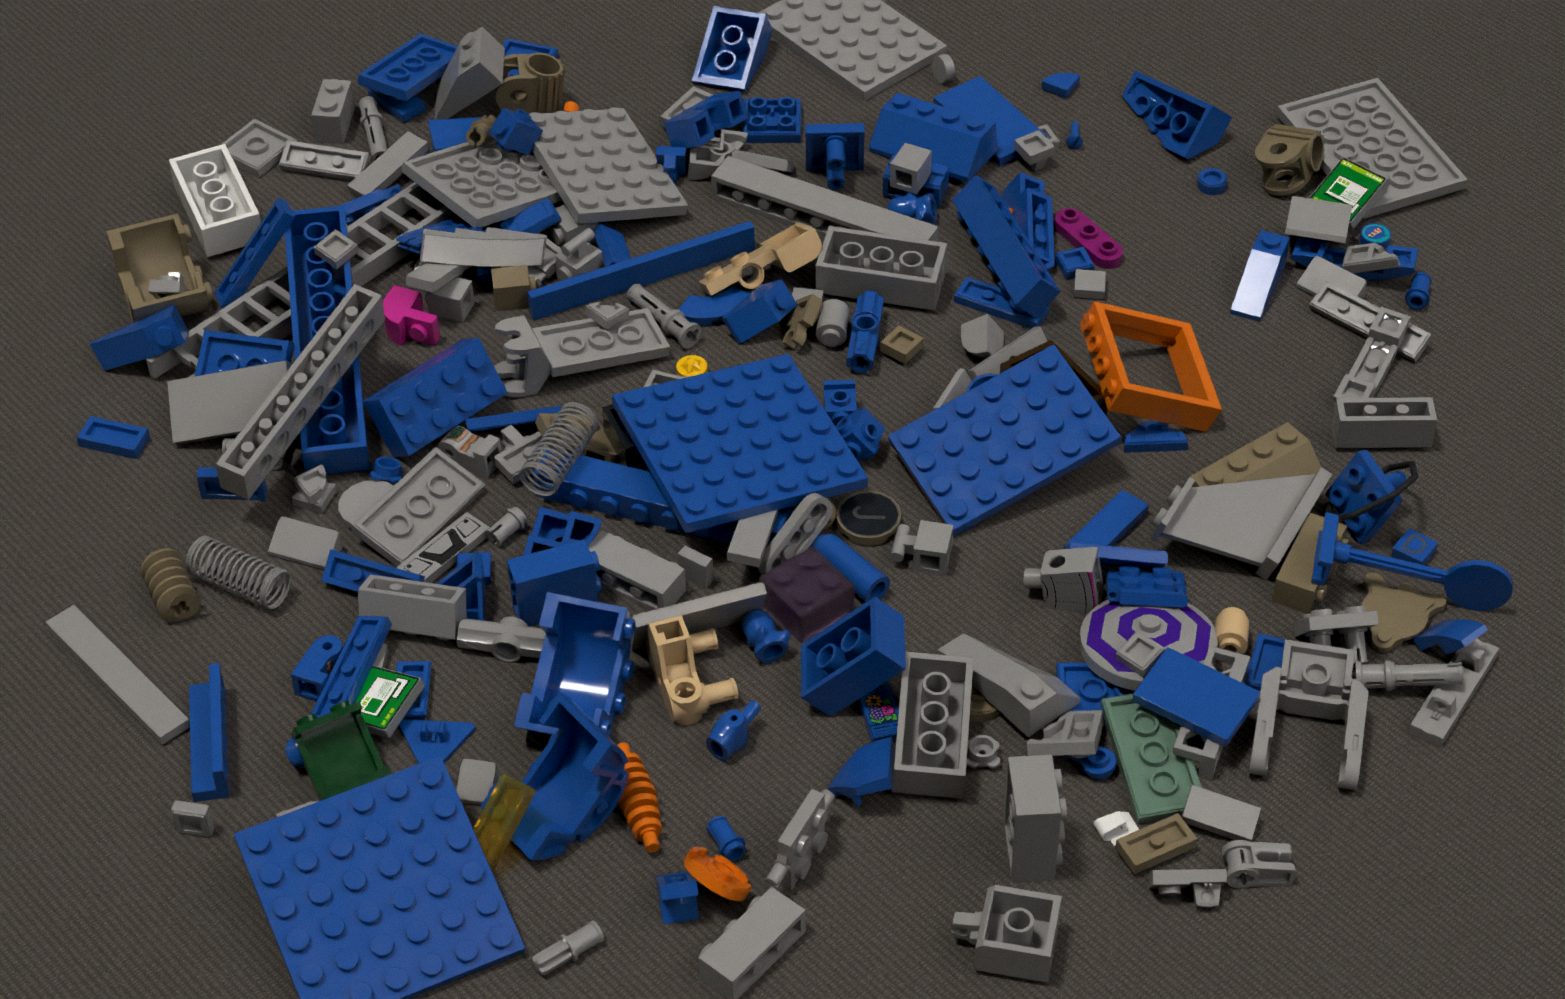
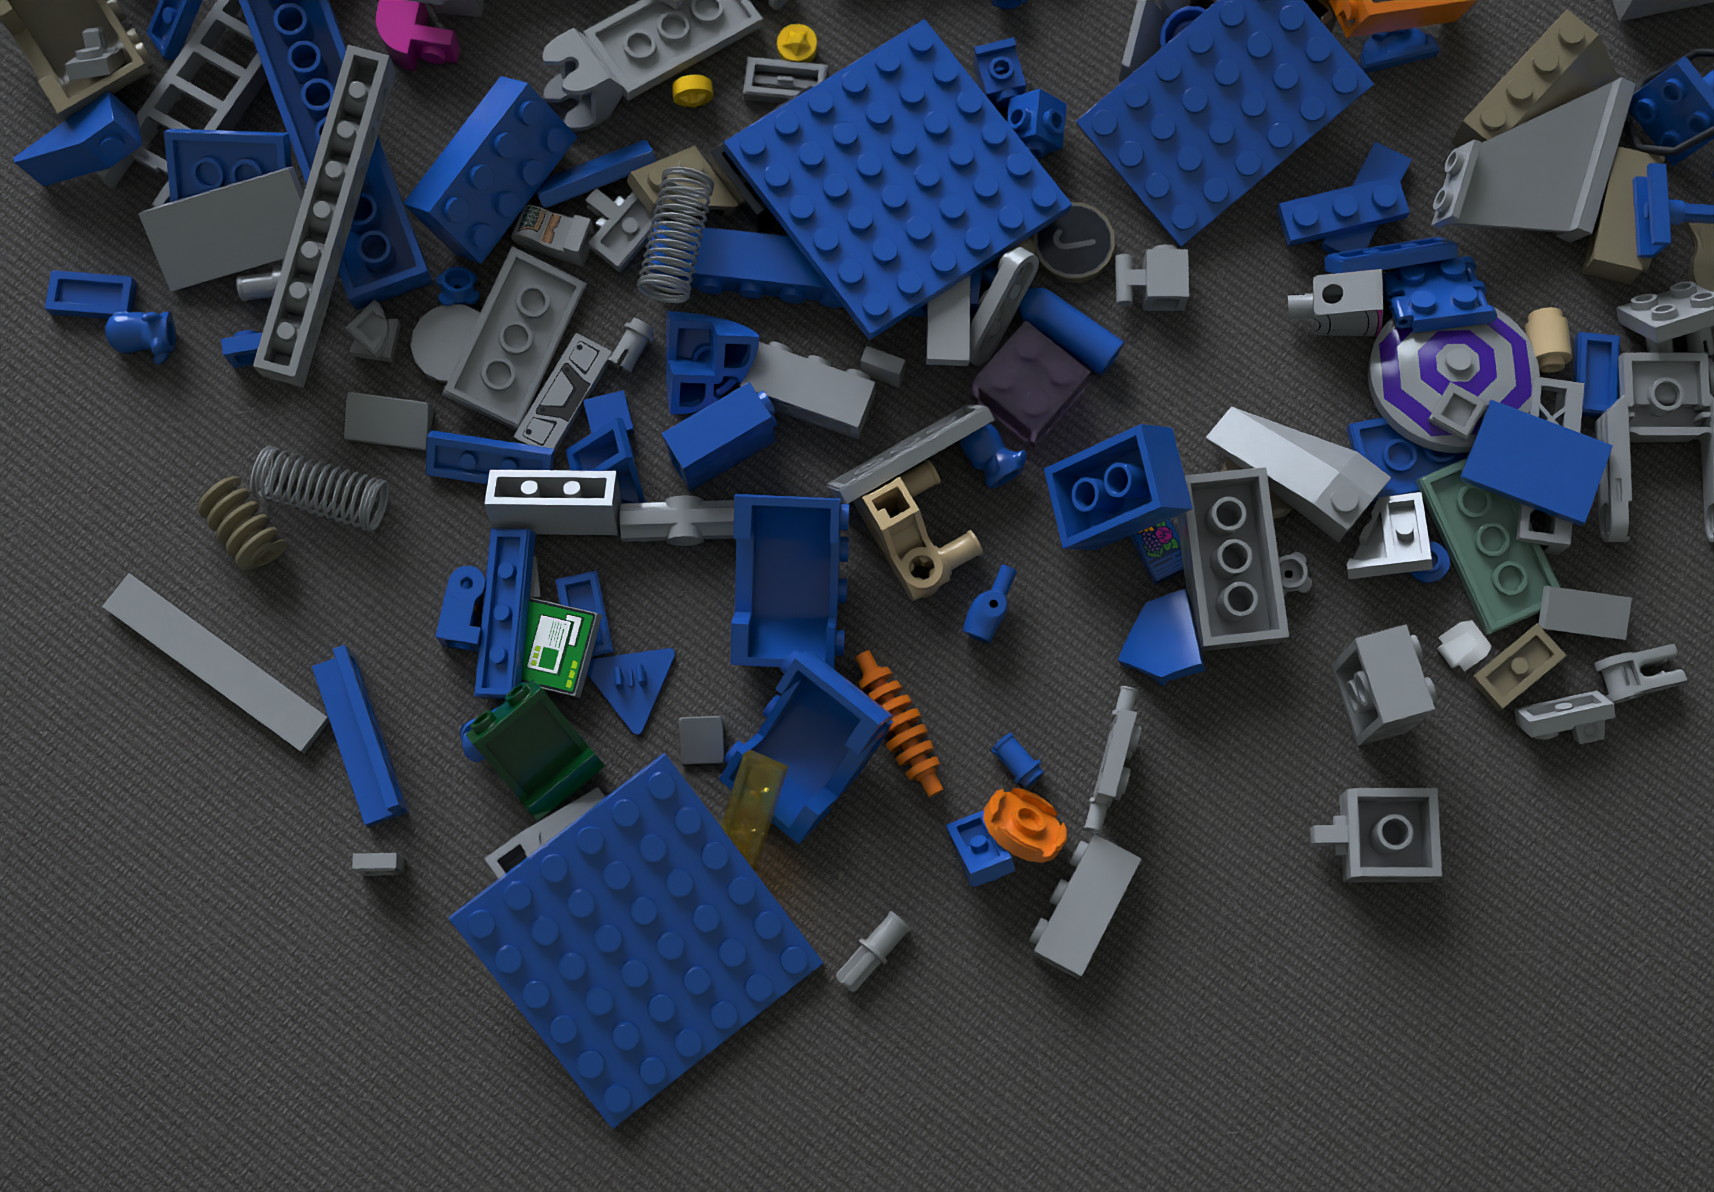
camera: 10 degrees left, 30 degrees up
none -> blue animal [105,311,177,365]
none -> yellow tile [672,75,713,108]
none -> blue plate [1277,175,1410,247]

